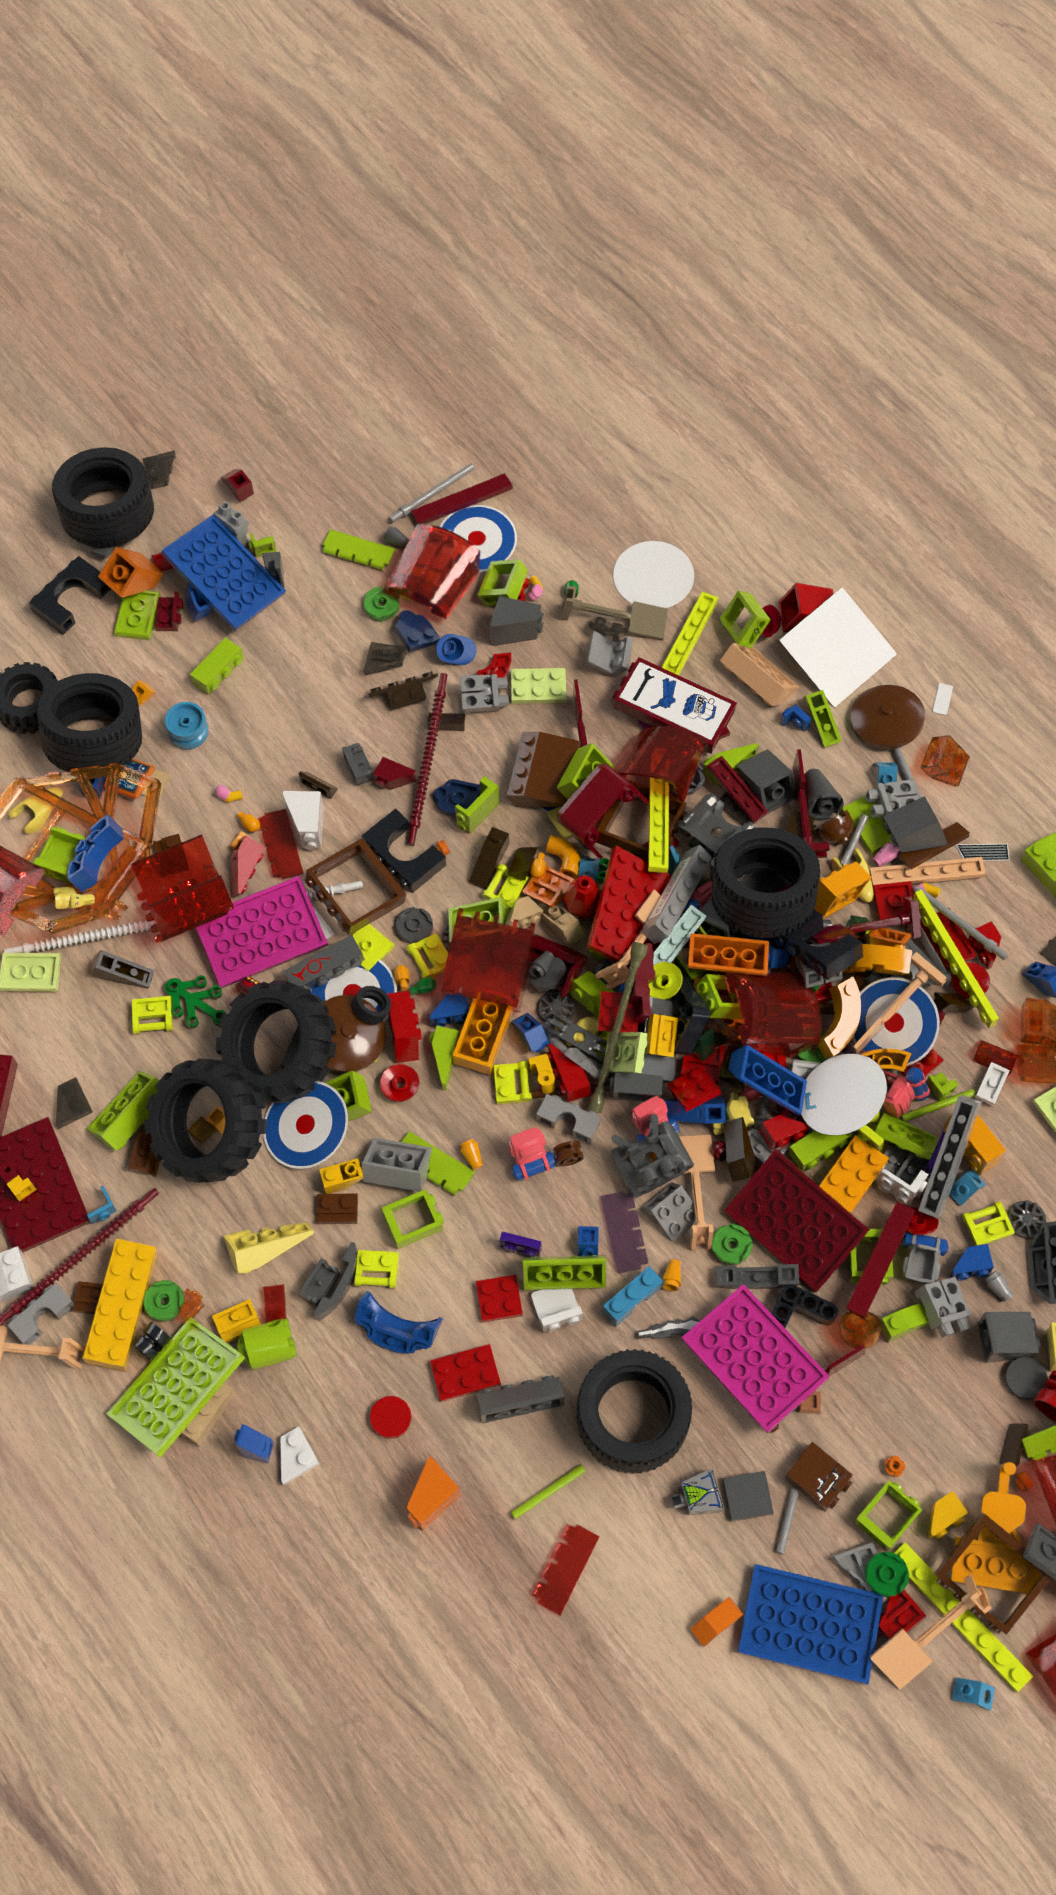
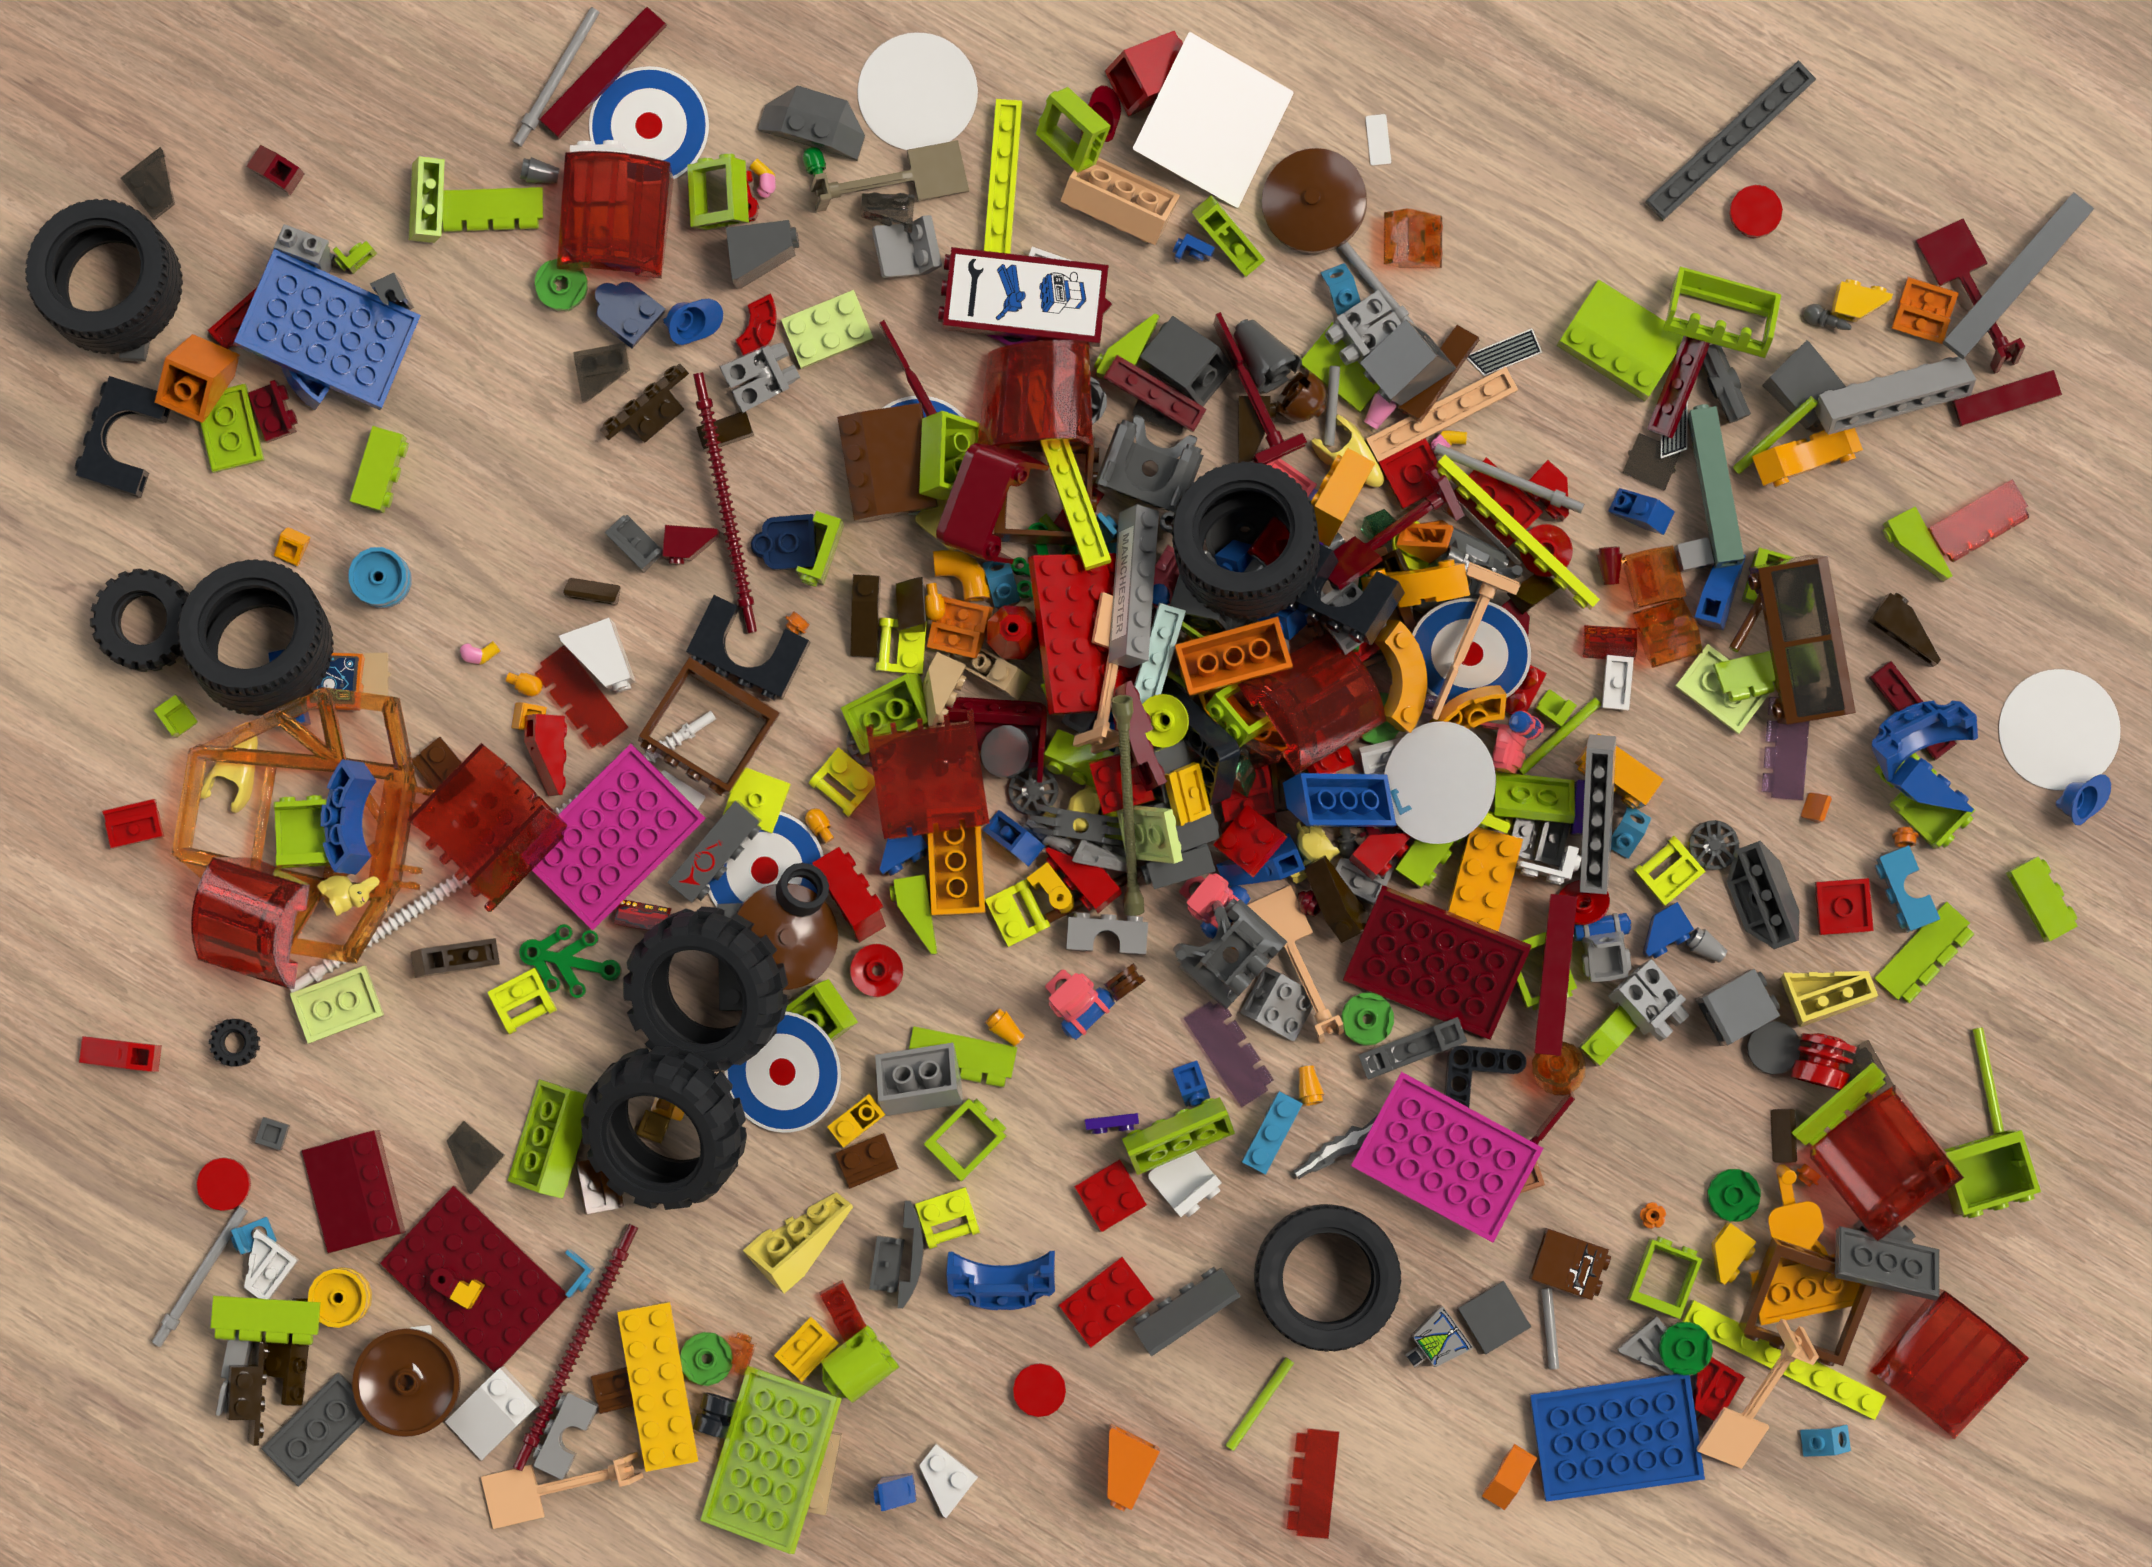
camera: 20 degrees left, 20 degrees up
dark grey tile [395,907,433,944] -> none
green cylinder [410,977,437,995] -> none
dark grey cone [528,951,554,979] -> none
none -> lime panel [154,694,198,737]
none -> lime brick [409,156,445,243]
none -> dark grey wedge [758,85,865,161]
none -> dark red cone [1597,546,1623,585]
none -> green tile [1707,1169,1761,1222]

